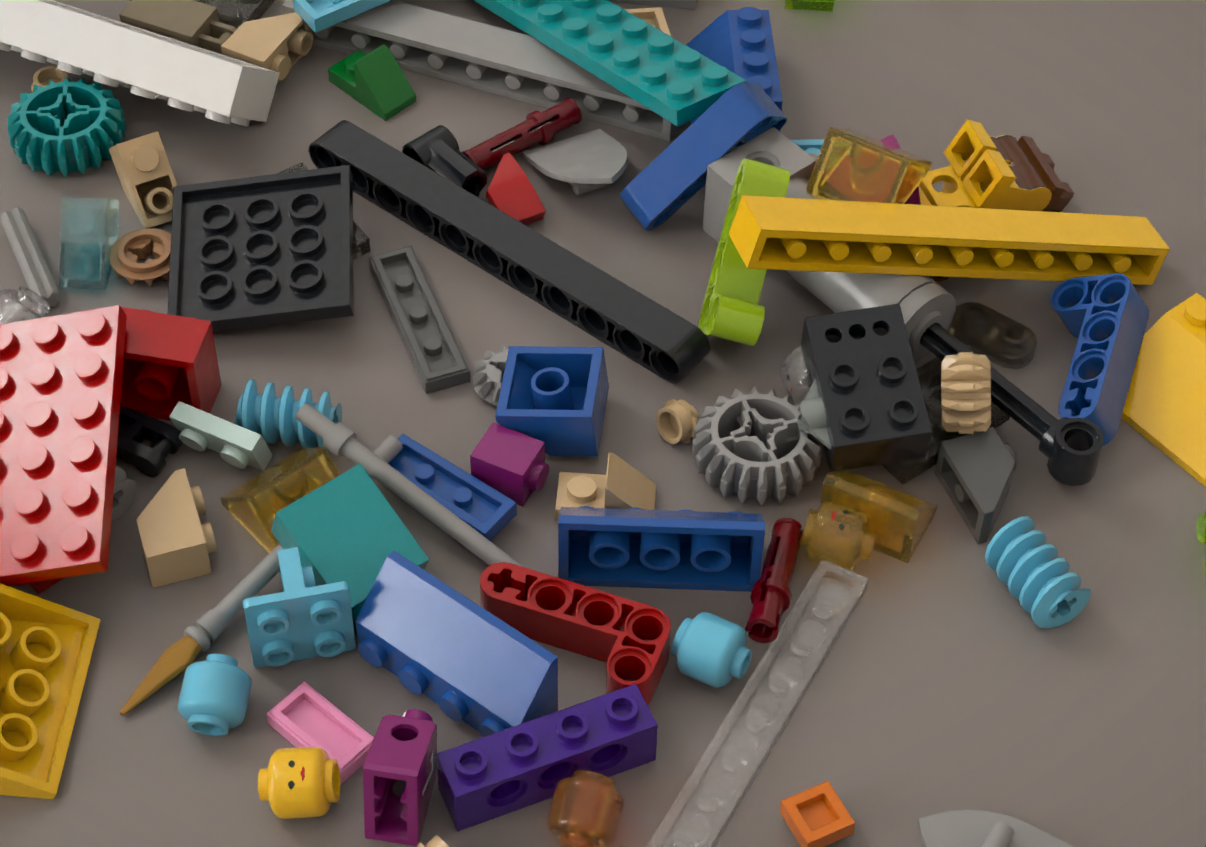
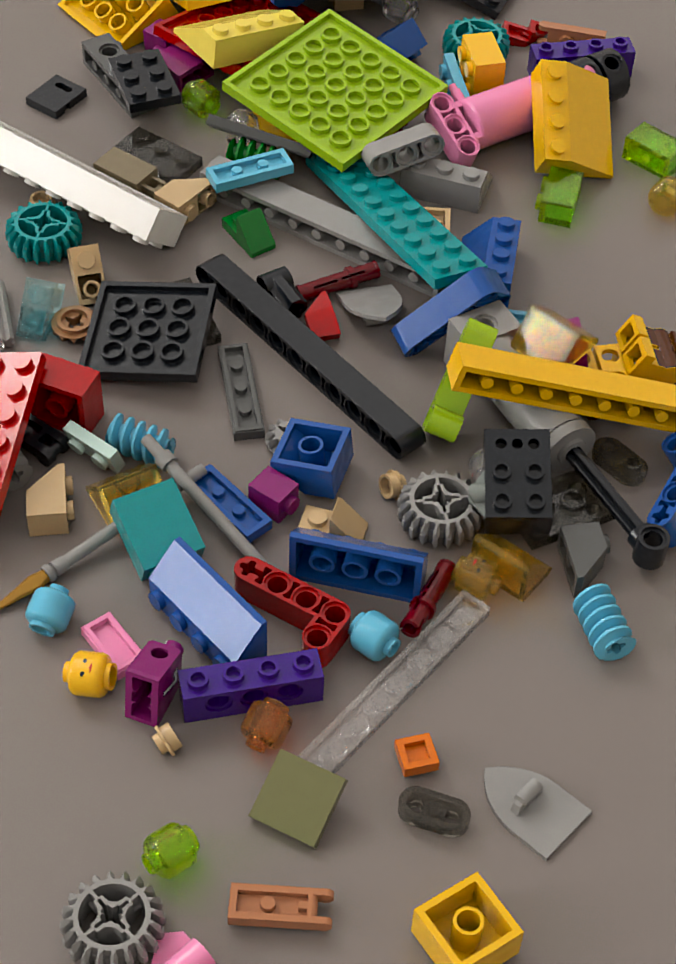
camera: 10 degrees right, 0 degrees up
medium azure bracket [243,547,356,668] -> none
tan gear [941,352,991,434] -> none

